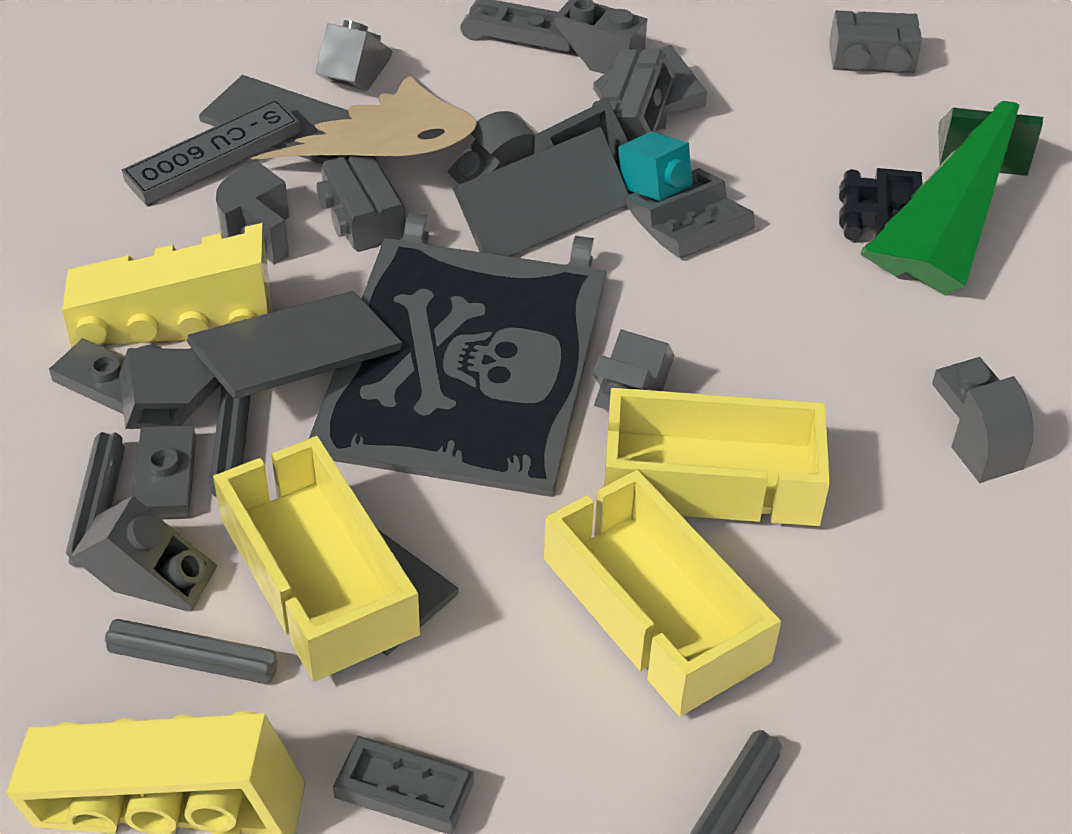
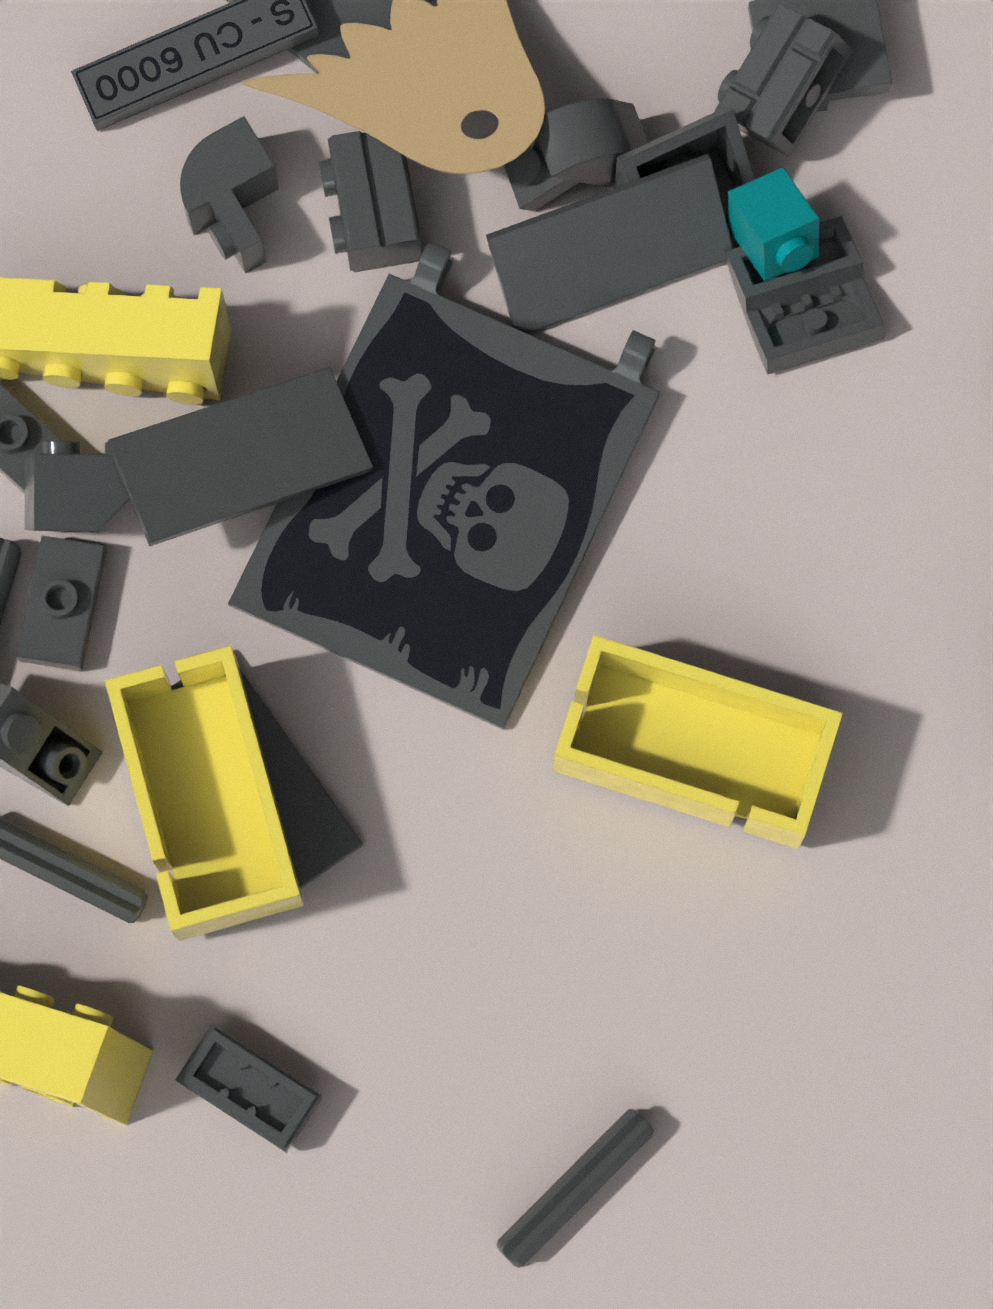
camera: 15 degrees right, 30 degrees up
dark grey axle [209,385,251,497] -> none
light yellow piece [544,469,781,717] -> none
dark grey brick [592,329,675,411] -> none

